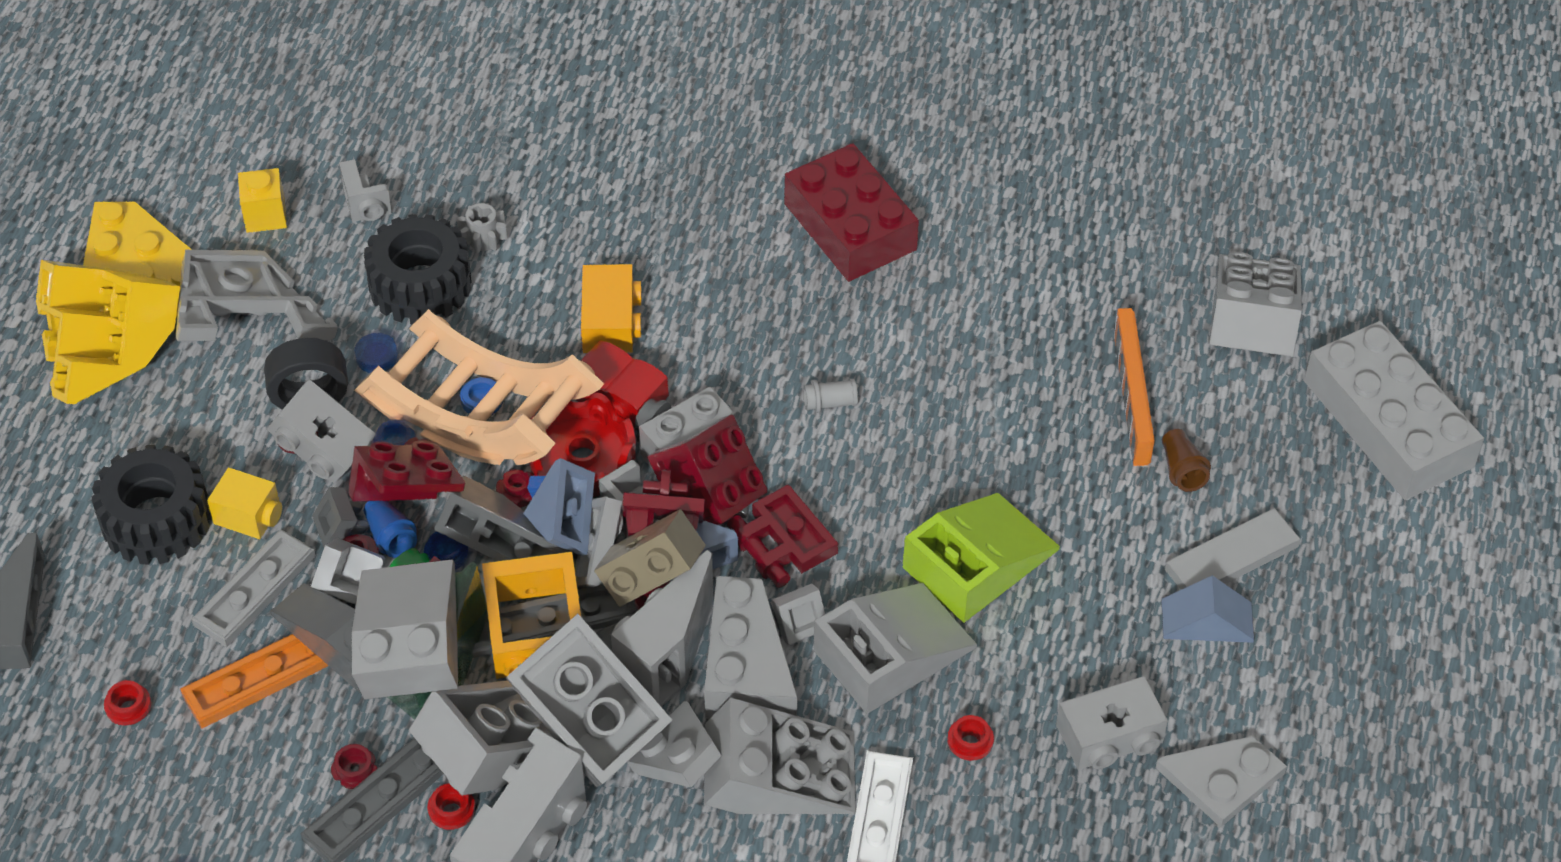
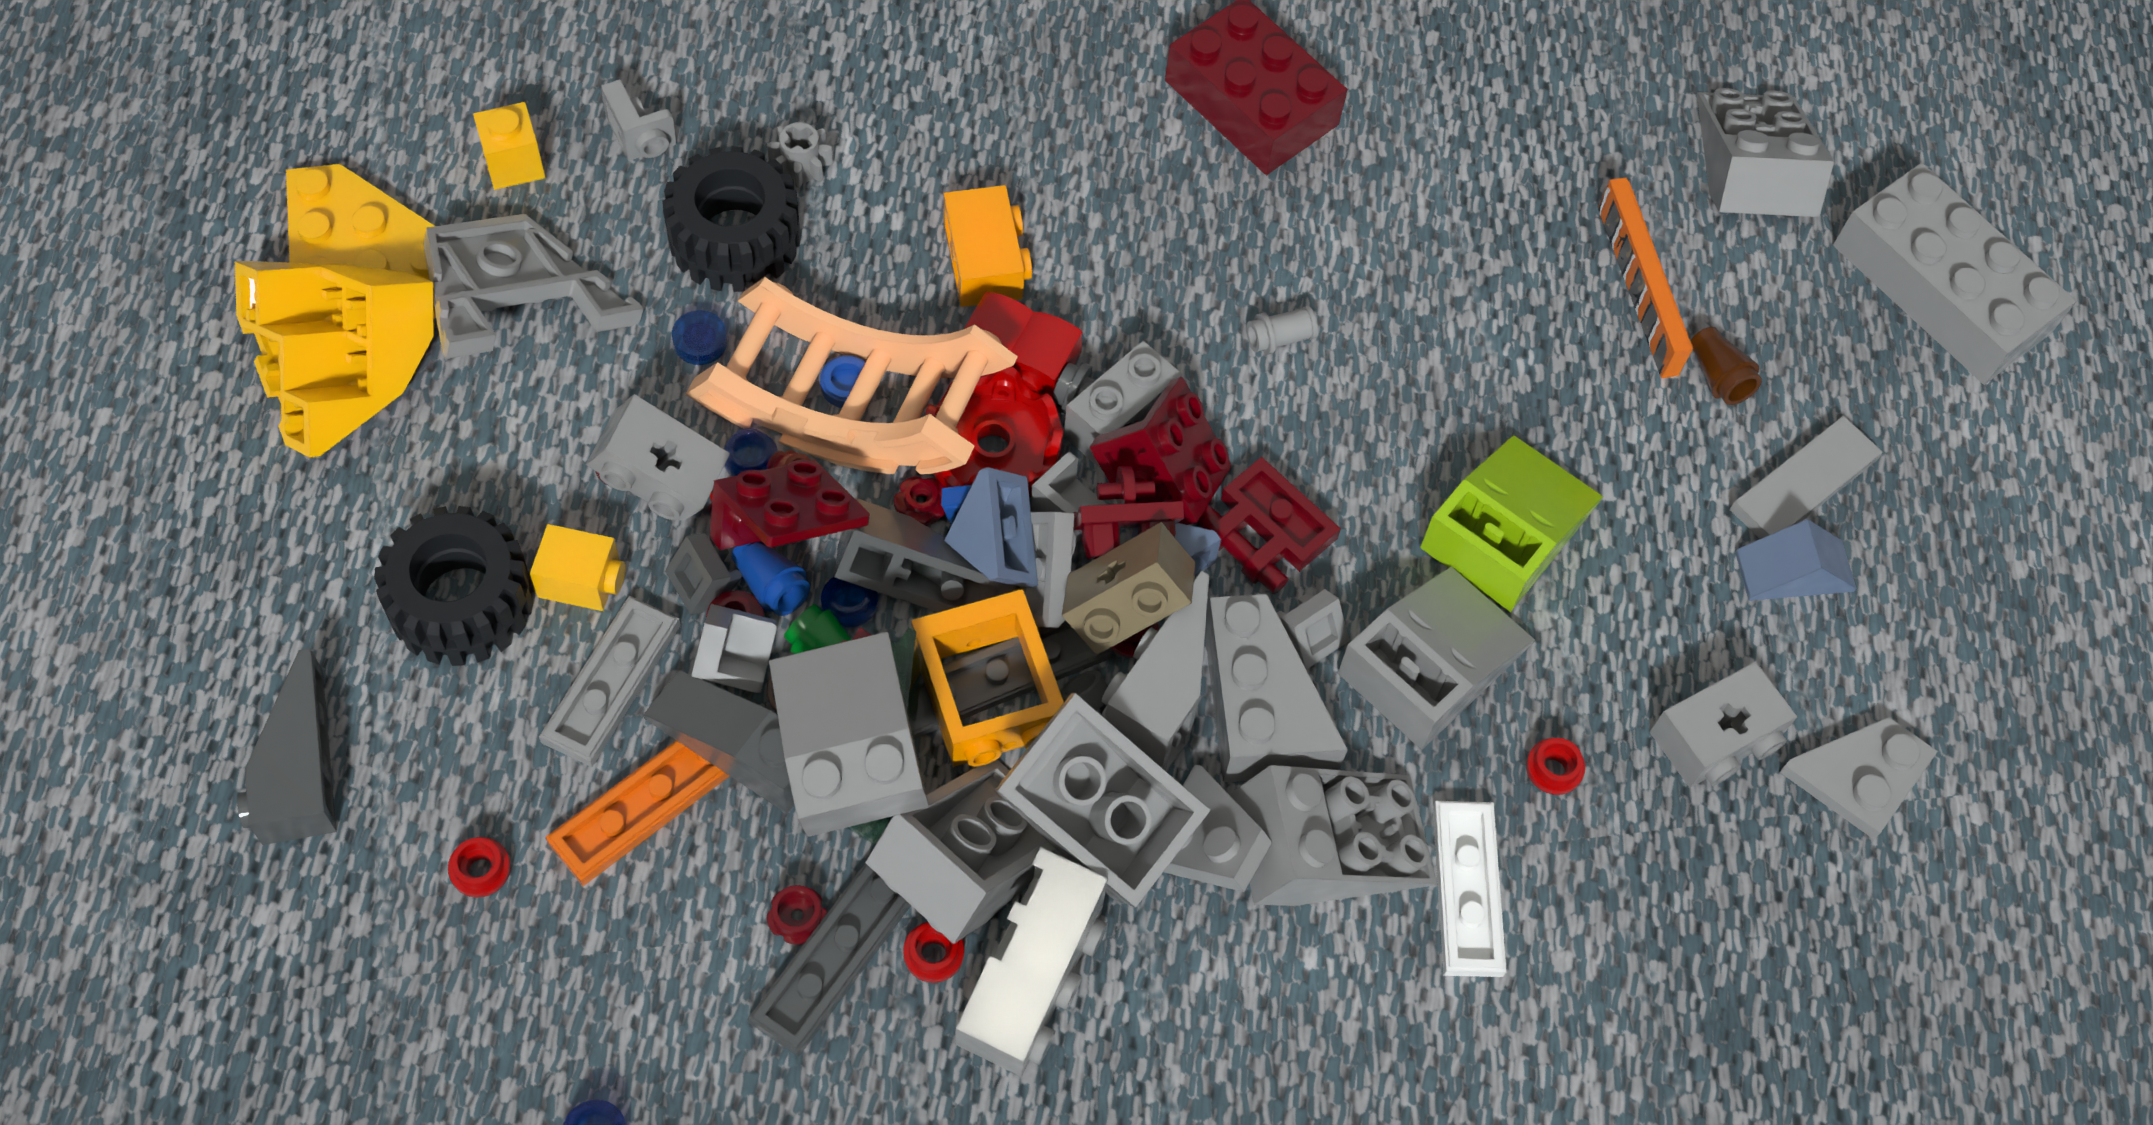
camera: 15 degrees left, 10 degrees up
black tyre [264,338,348,410] -> none

